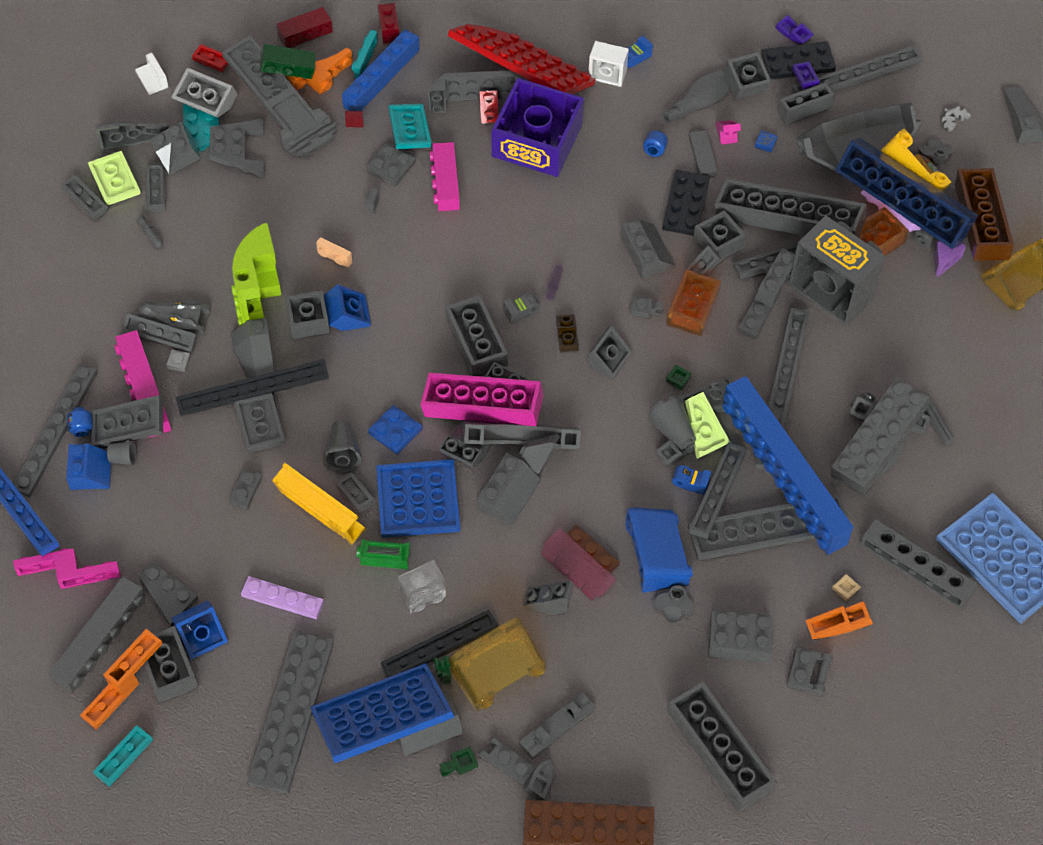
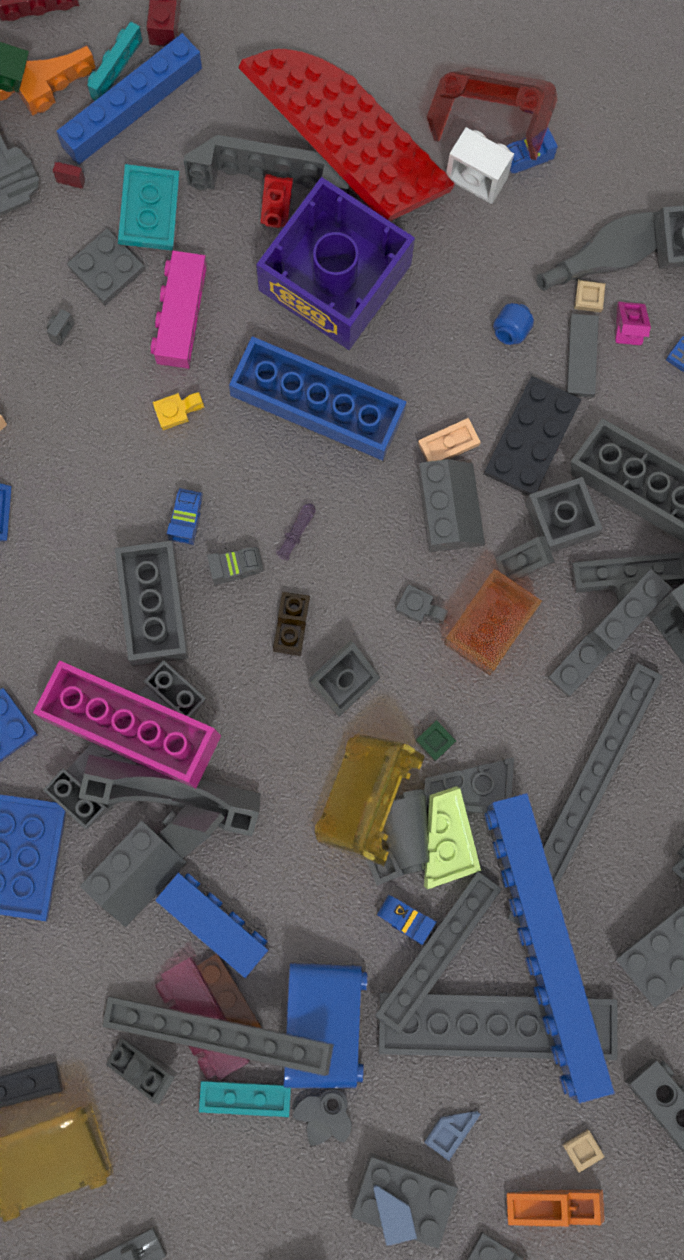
camera: 10 degrees right, 20 degrees up
none -> dark grey plate [103,996,334,1076]
none -> yellow plate [152,392,205,430]
none -> blue brick [155,873,269,978]
none -> blue leg [167,488,203,545]
none -> teal plate [199,1080,291,1117]
none -> blue brick [229,336,407,461]
none -> clear yellow windscreen [315,734,425,866]
none -> sand blue tile [373,1185,417,1246]
none -> light nougat plate [418,418,481,462]
none -> sand blue tile [424,1111,481,1161]
none -> clear red windscreen [427,67,557,160]
none -> tan tile [574,280,605,313]

